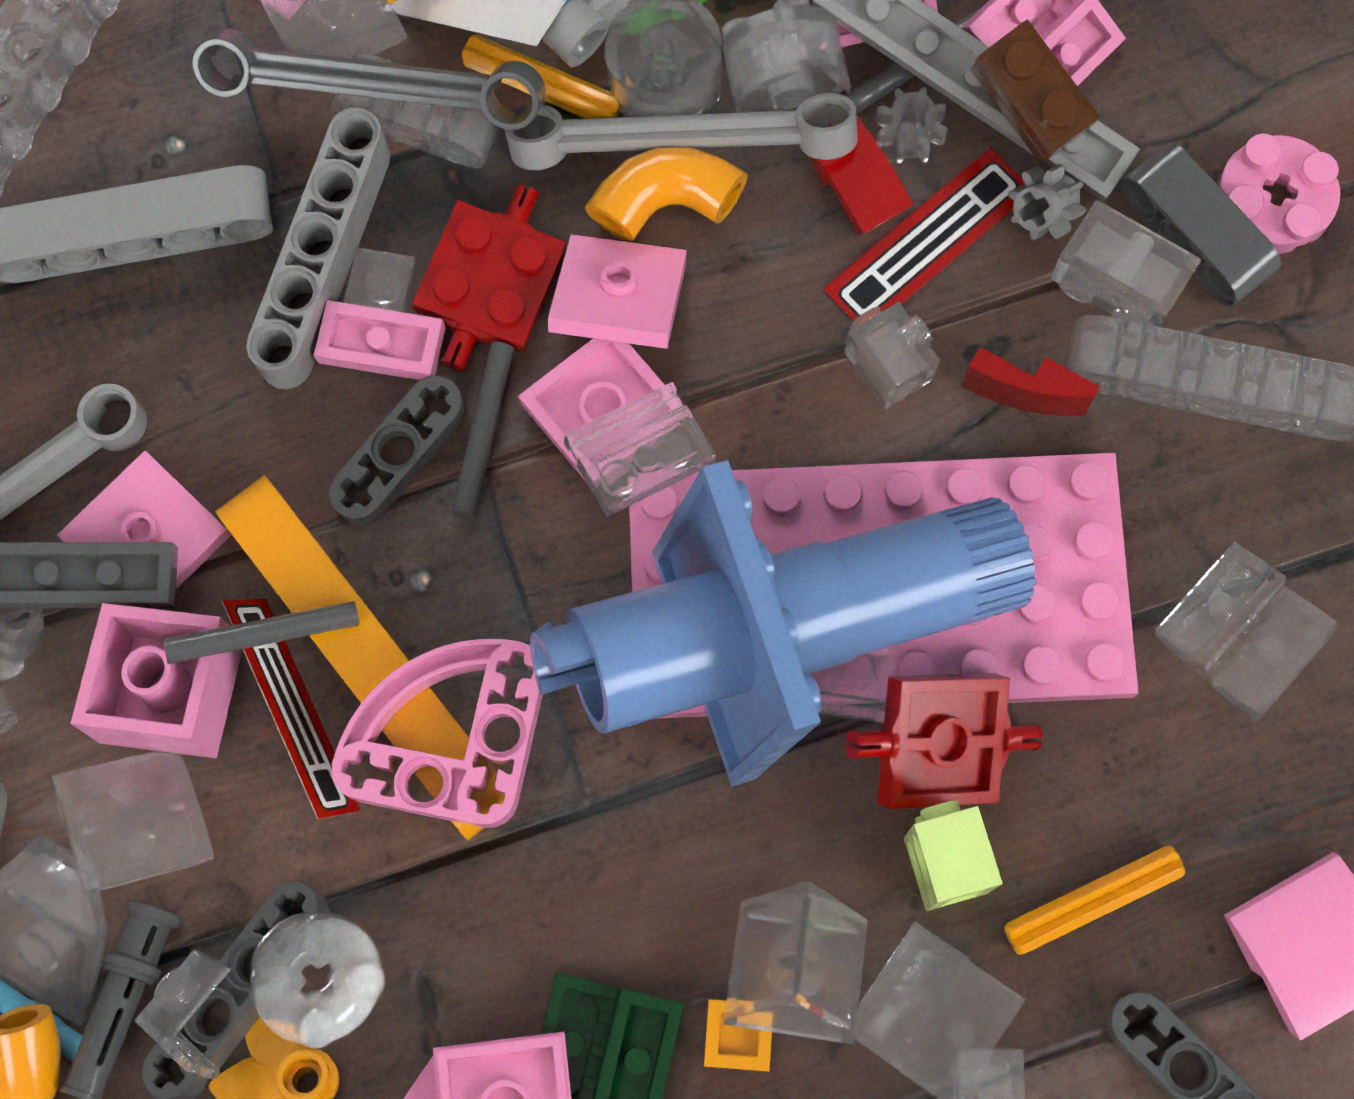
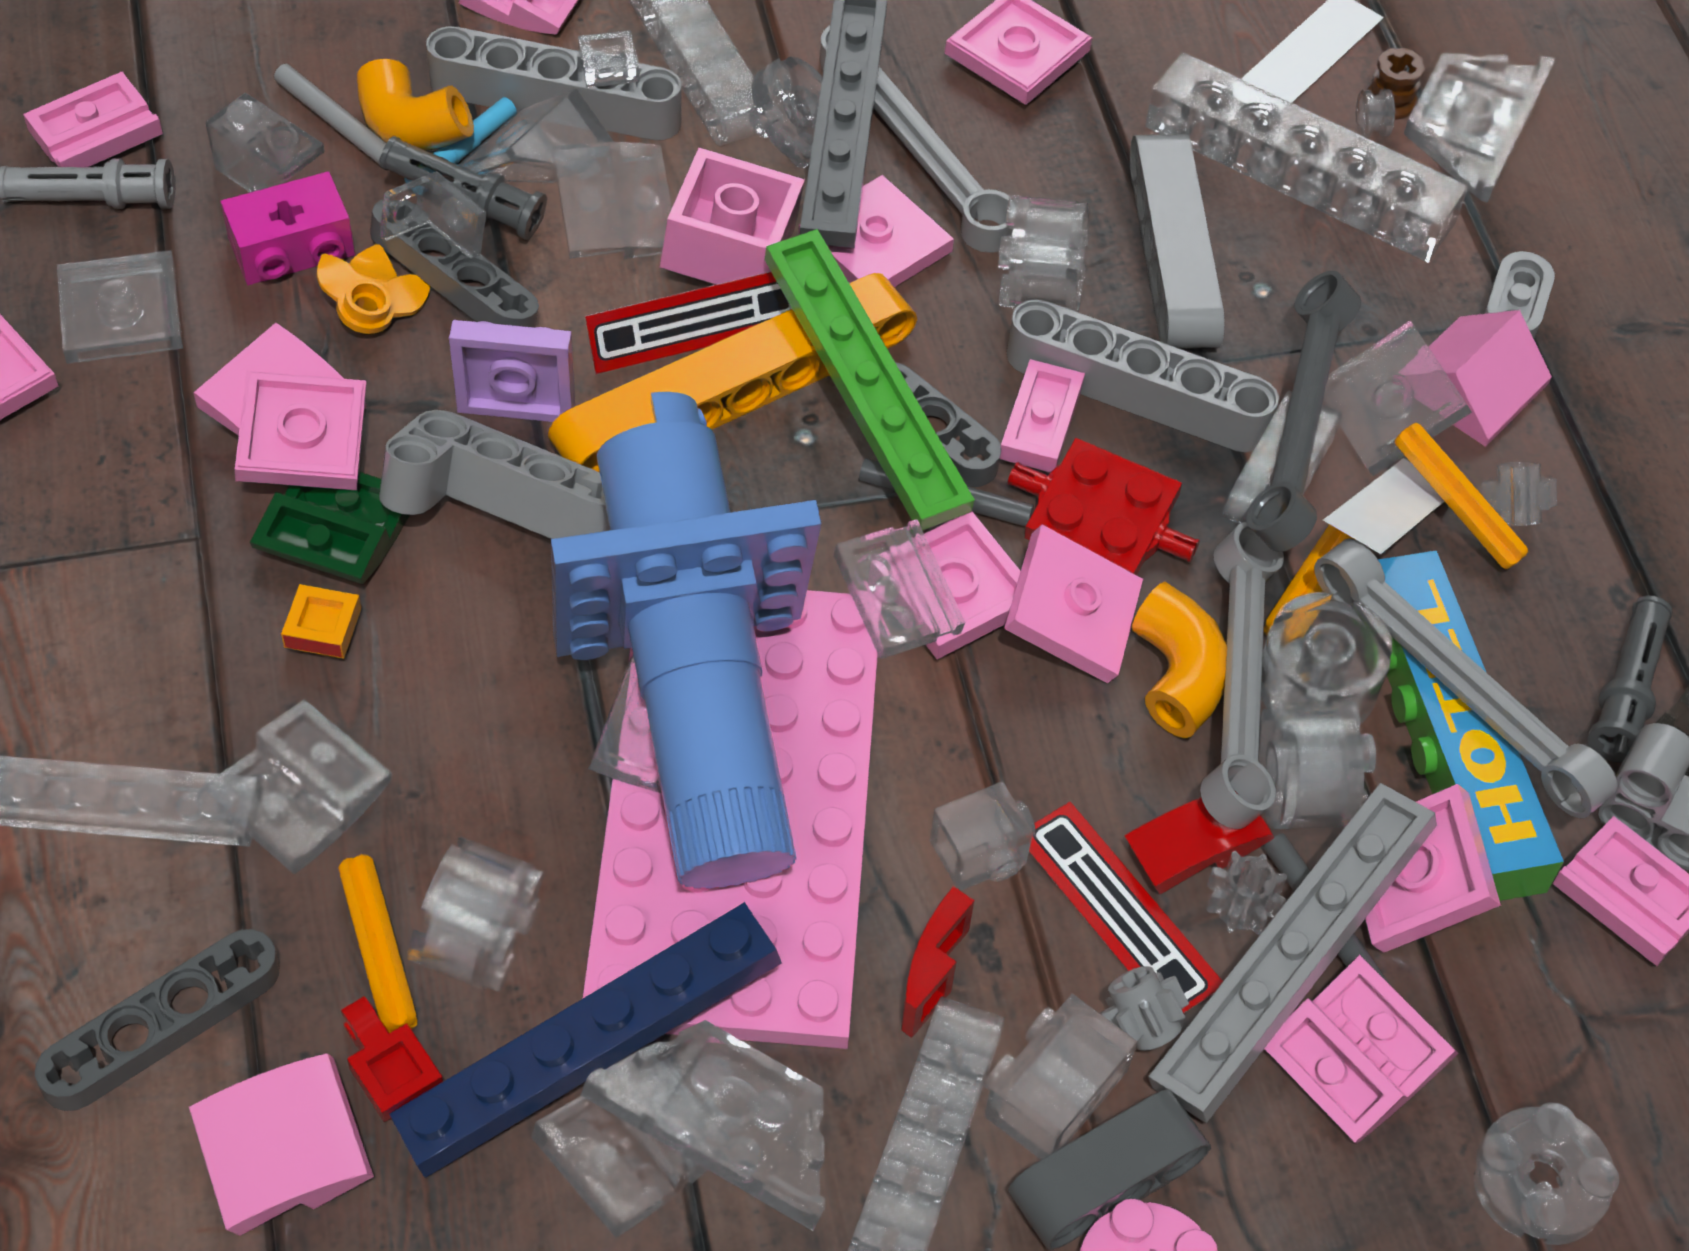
camera: 85 degrees right, 20 degrees down
dark grey bar [163,601,359,664] -> none
clear plate [250,912,385,1049] -> none
bright pink beam [332,639,543,828] -> none
clear plate [344,247,418,313] -> none
clear slope [723,881,868,1045] -> none
red plate [845,673,1043,809] -> none
yellowish green brick [904,800,1003,911] -> none
reddish brown brick [970,19,1101,165] -> none
none -> red plate [341,996,443,1122]
none -> light grey beam [379,410,610,539]
none -> dark blue plate [389,902,782,1178]
none -> clear brick [407,836,544,992]
none -> lavender plate [449,320,575,422]
none -> clear wing [581,1020,825,1231]
none -> bright green plate [764,229,975,532]
none -> clear brick [998,195,1090,312]

